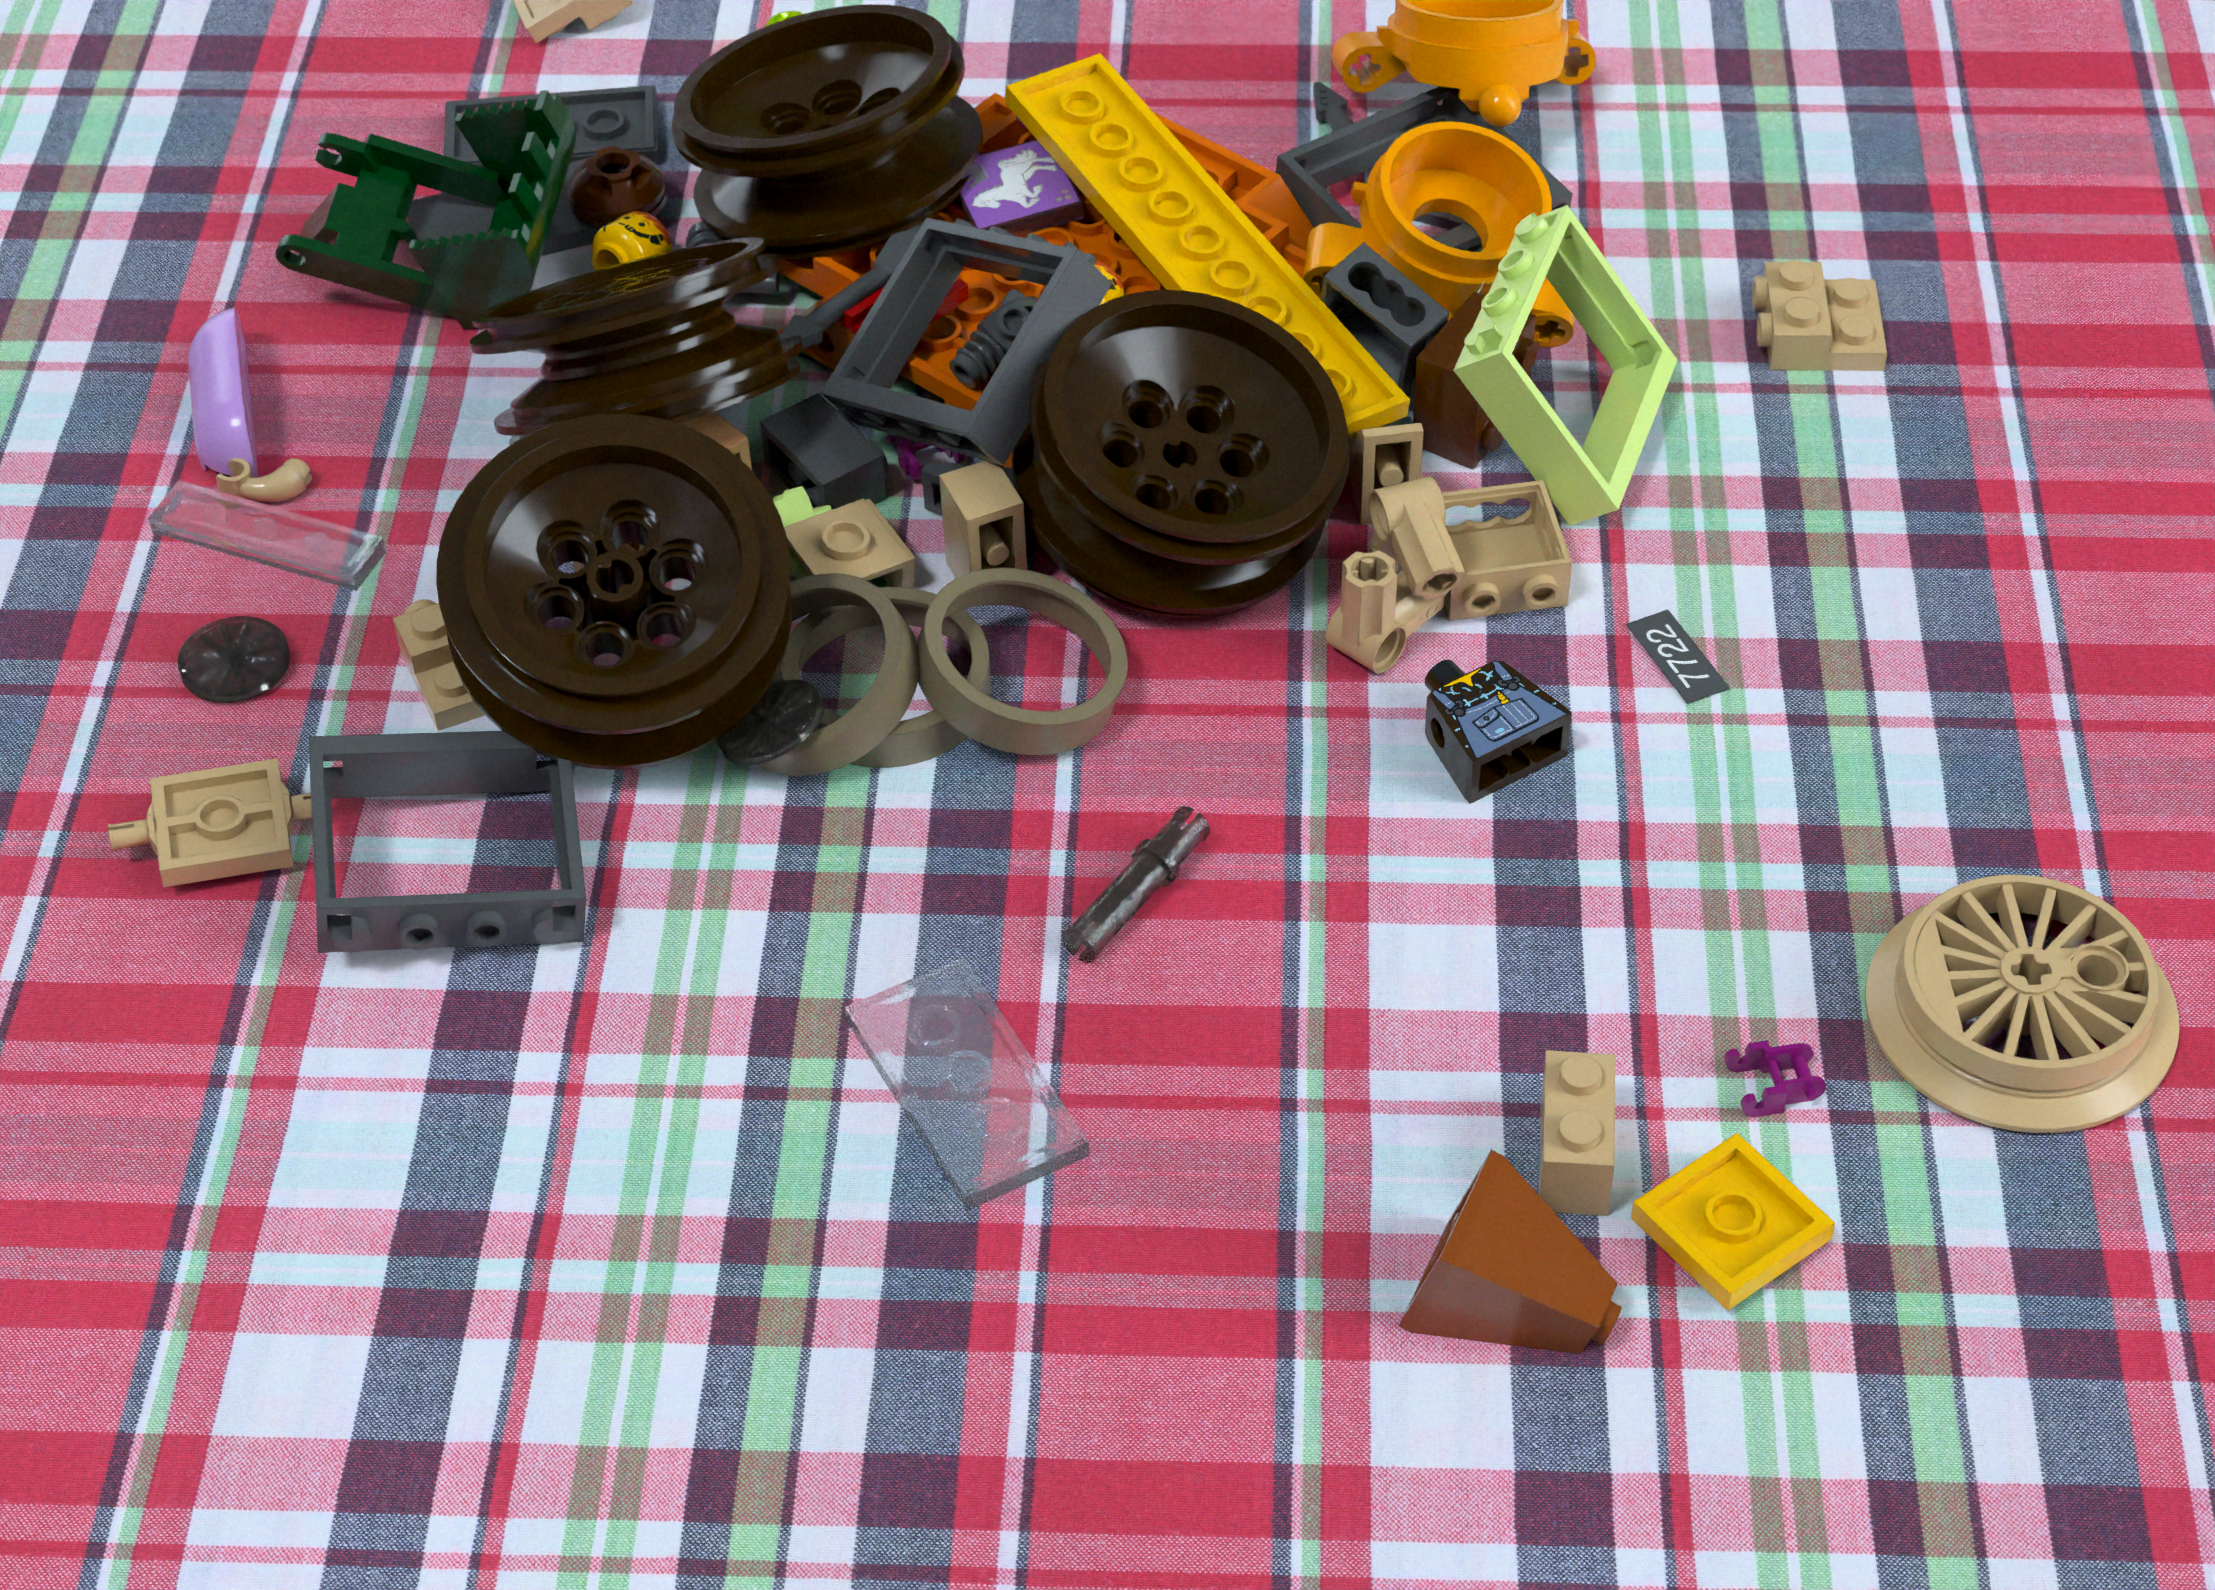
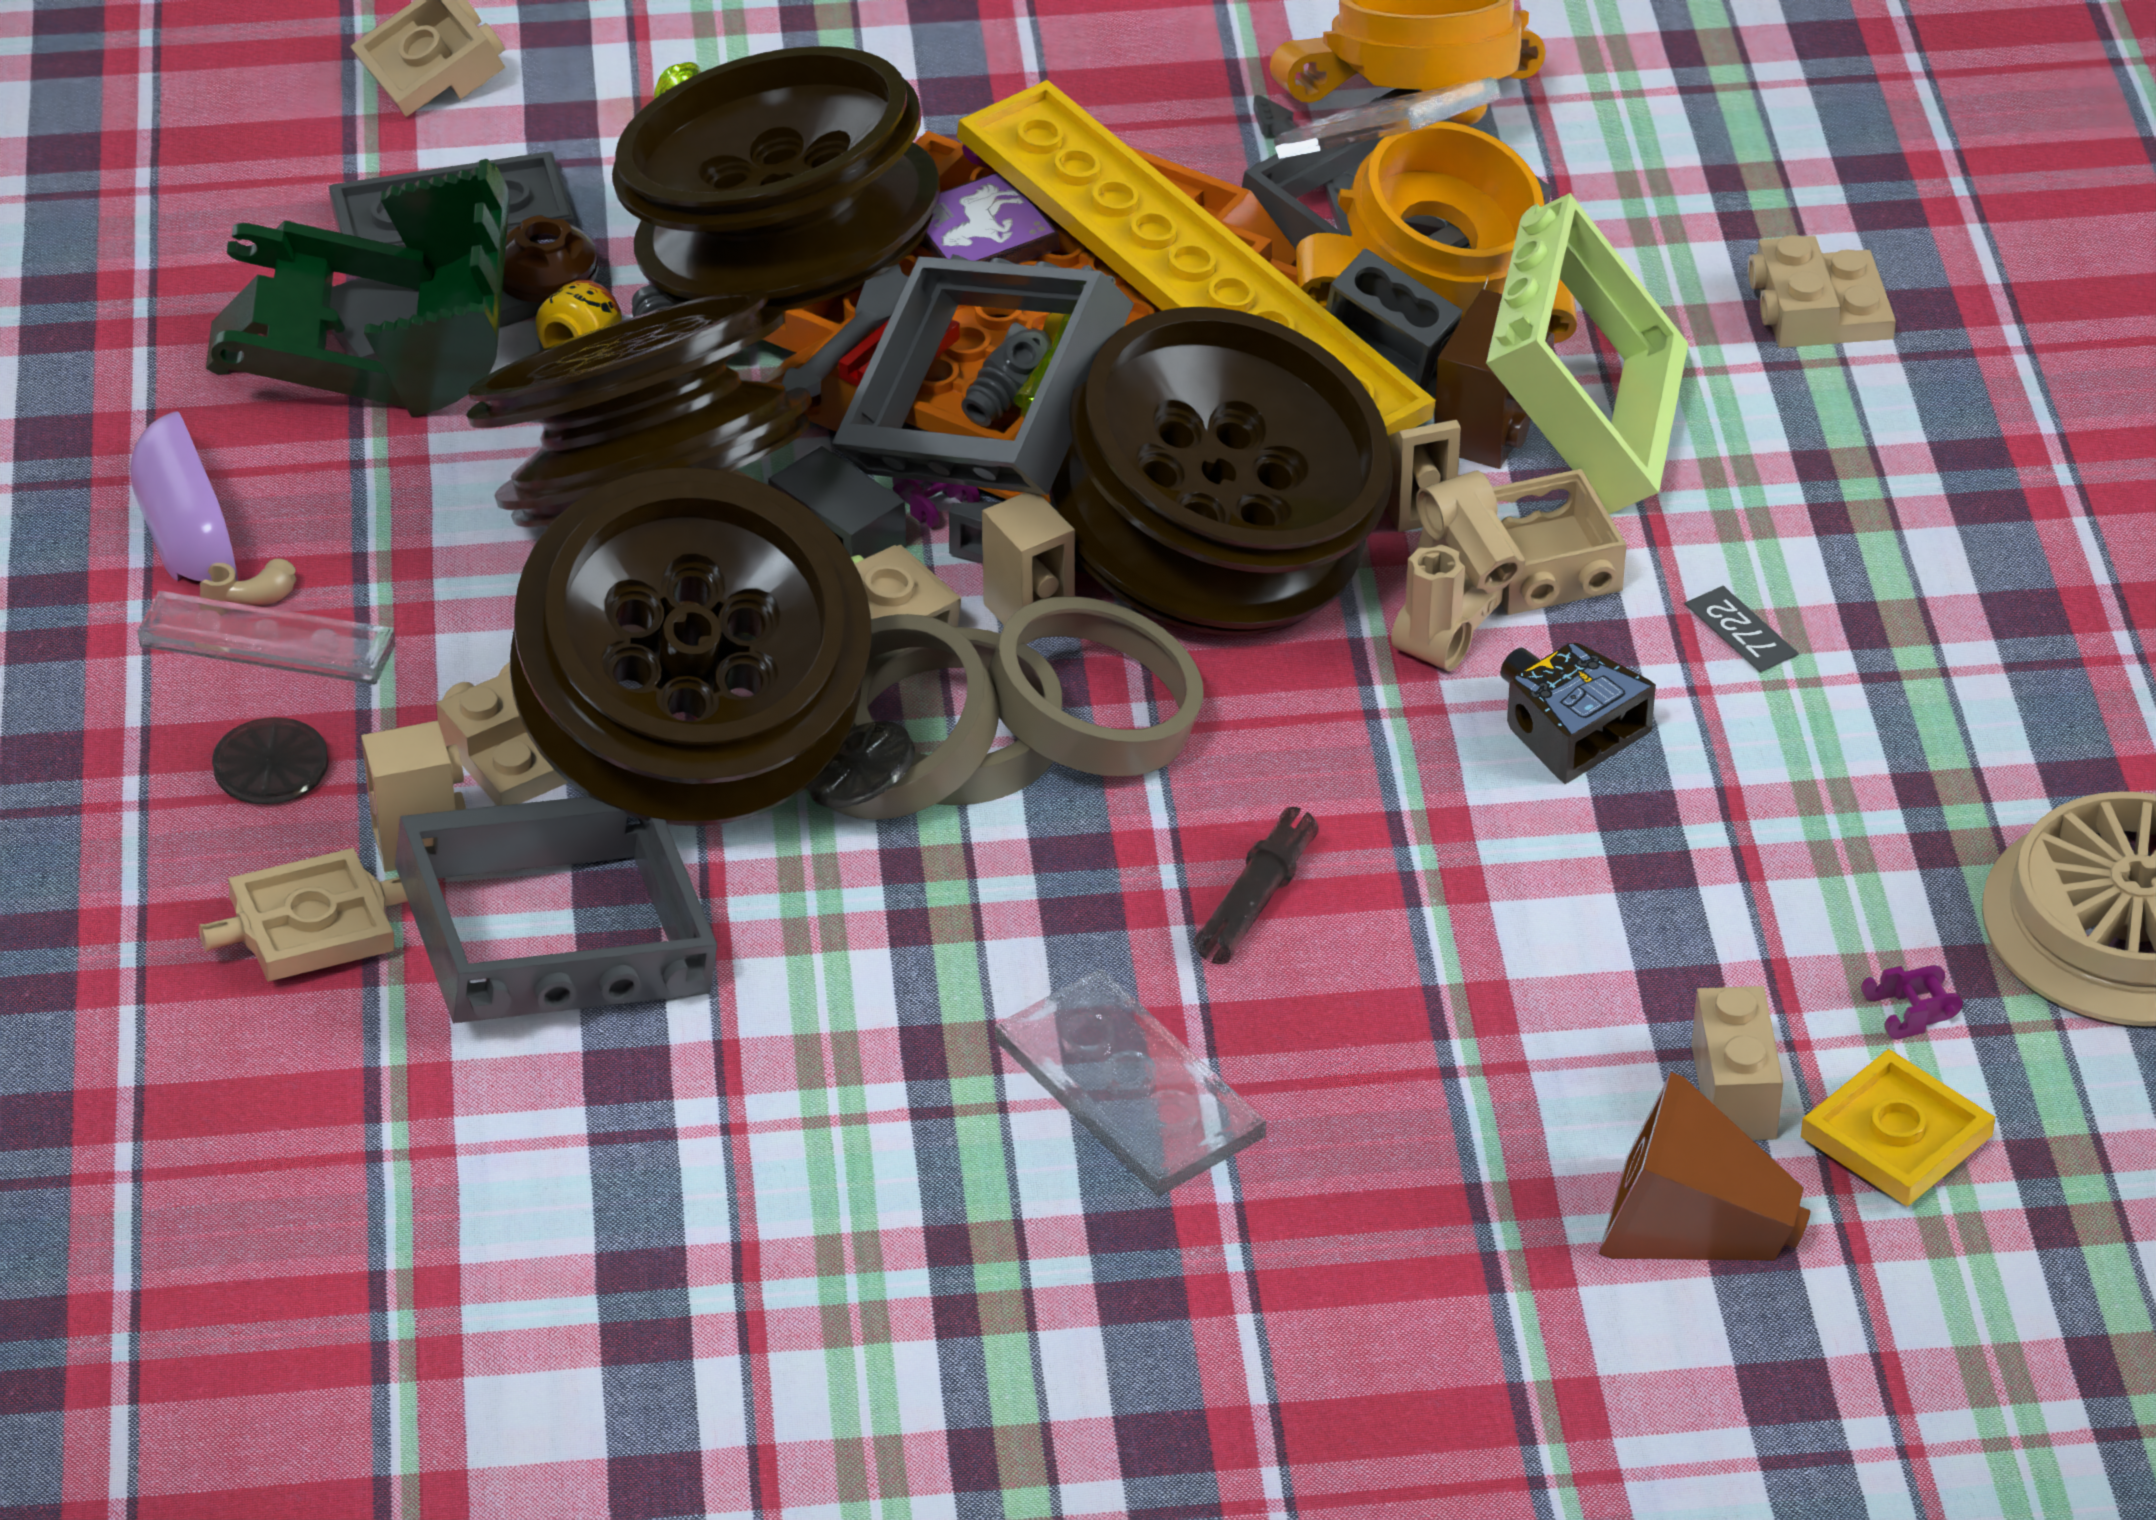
camera: 10 degrees left, 5 degrees down
none -> tan brick [361,721,466,872]
none -> clear tile [1274,77,1502,159]

